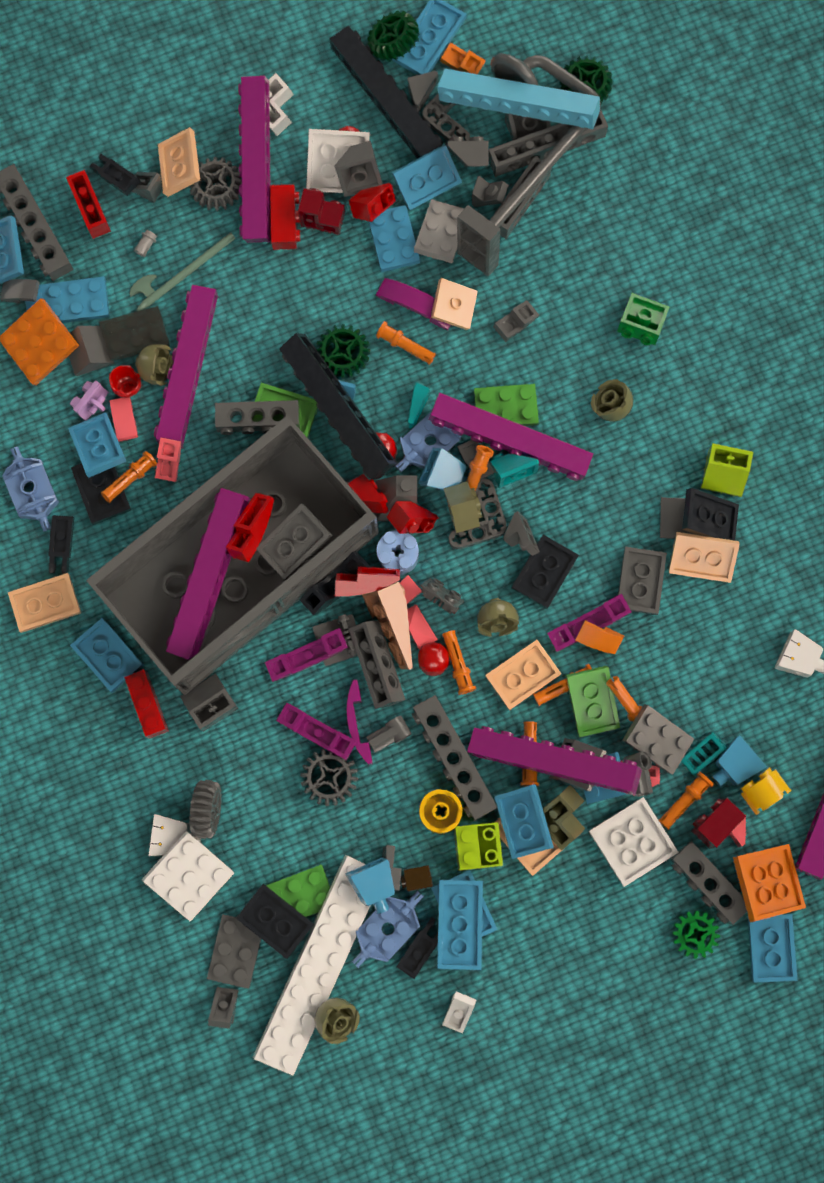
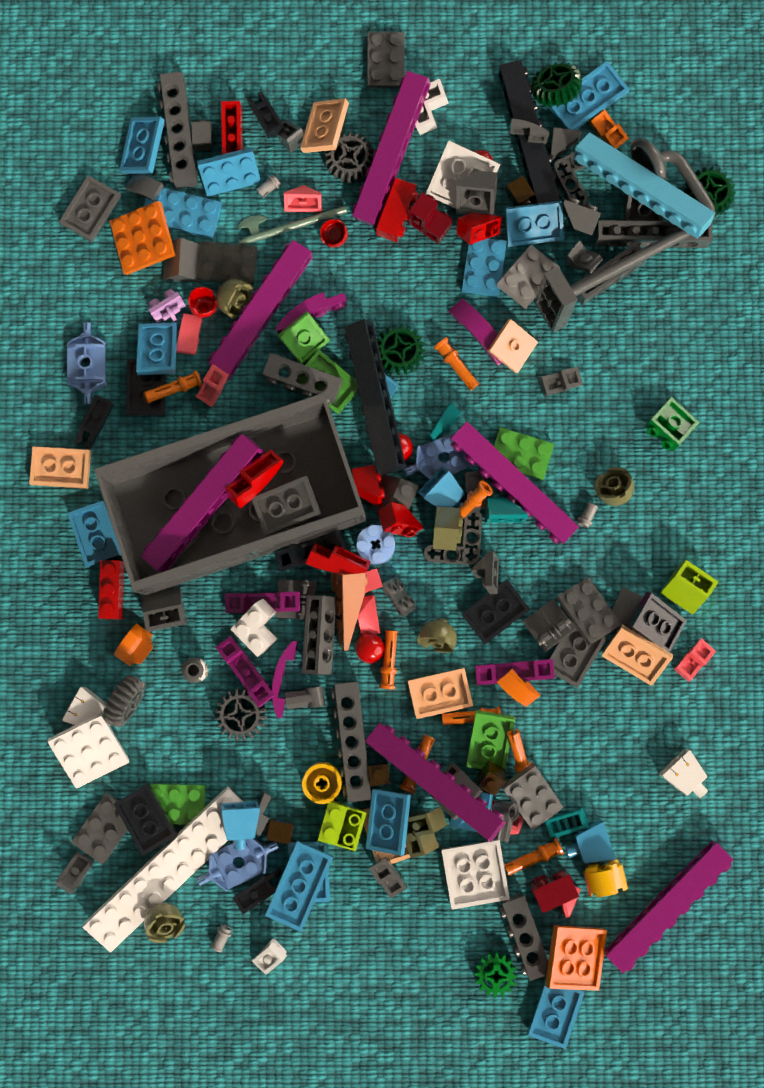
camera: 20 degrees right, 5 degrees up
none -> orange slope [114,623,153,666]
none -> dark grey head [181,658,208,683]
none -> dark grey brick [192,120,213,151]
none -> dark azure plate [197,147,261,197]
none -> light grey pin [211,924,232,952]
none -> white brick [231,599,277,657]
none -> magenta slope [276,292,347,334]
none -> bright green plate [277,311,330,364]
none -> coral slope [284,185,322,212]
none -> red hair [320,219,348,248]
none -> dark grey plate [368,32,405,89]
none -> dark brown brick [368,762,390,786]
none -> dark grey slope [369,857,407,898]
none -> dark brown brick [478,760,506,796]
none -> dark brown brick [505,176,535,207]
none -> dark grey slope [509,119,549,143]
none -> dark grey hinge [523,599,576,652]
none -> dark grey plate [556,577,621,646]
none -> light grey pin [578,503,598,528]
none -> coral slope [674,638,716,682]

